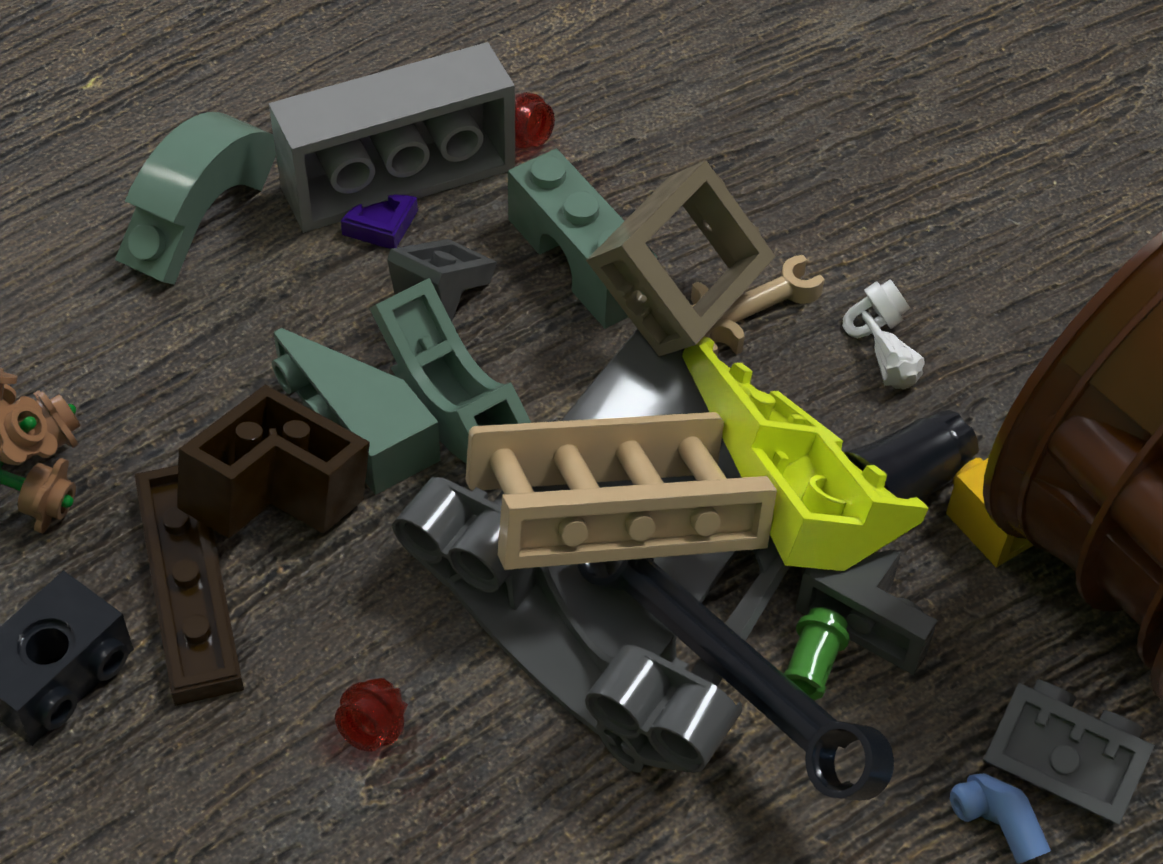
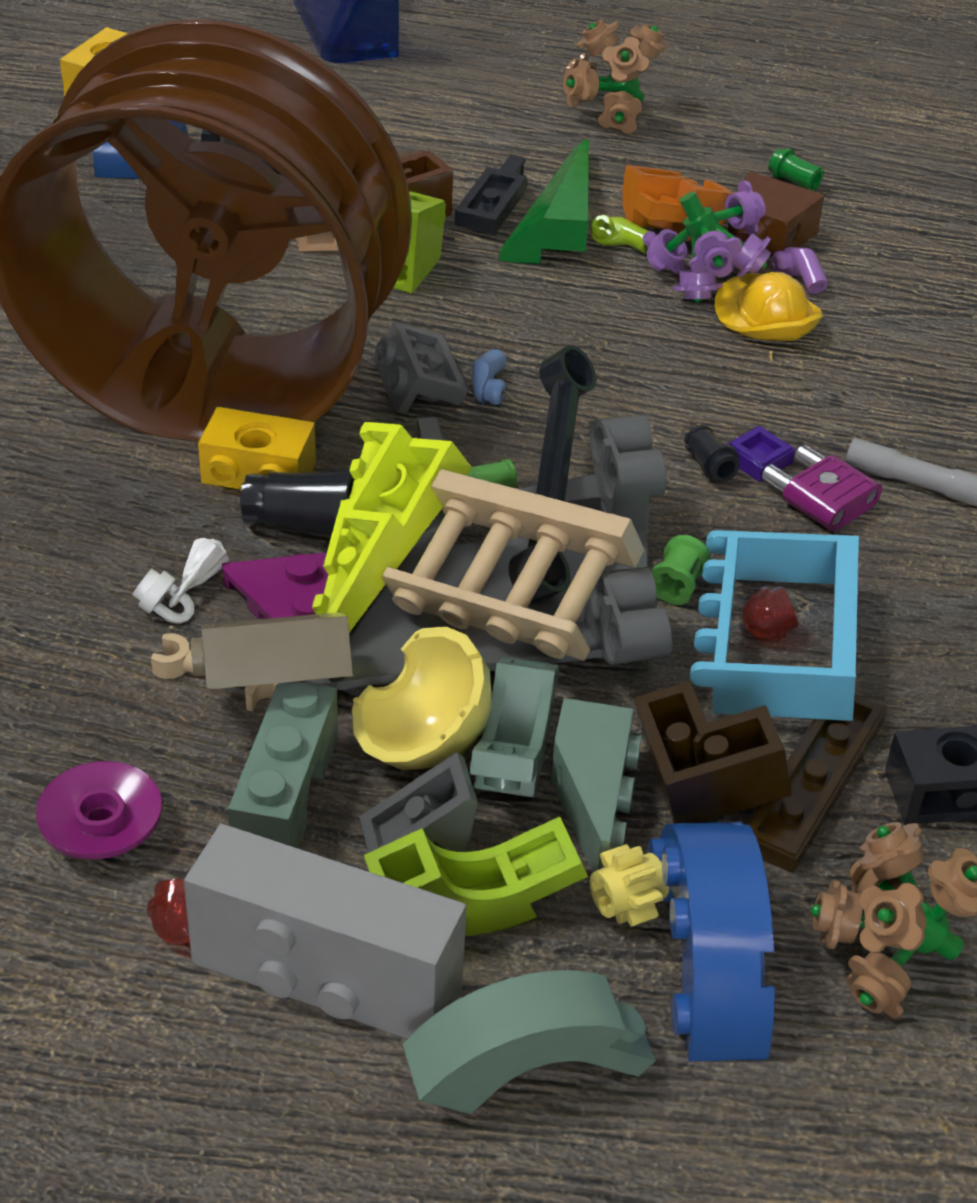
camera: 135 degrees left, 10 degrees down
none -> magenta dish [36,761,162,859]
none -> magenta wing [222,553,328,619]
none -> light yellow cylinder [352,627,492,770]
none -> lime arch [363,817,588,936]
none -> light yellow gear [590,844,669,927]
none -> blue brick [648,822,775,1061]
none -> bright green bush [651,535,711,605]
none -> medium azure hinge [690,530,859,721]

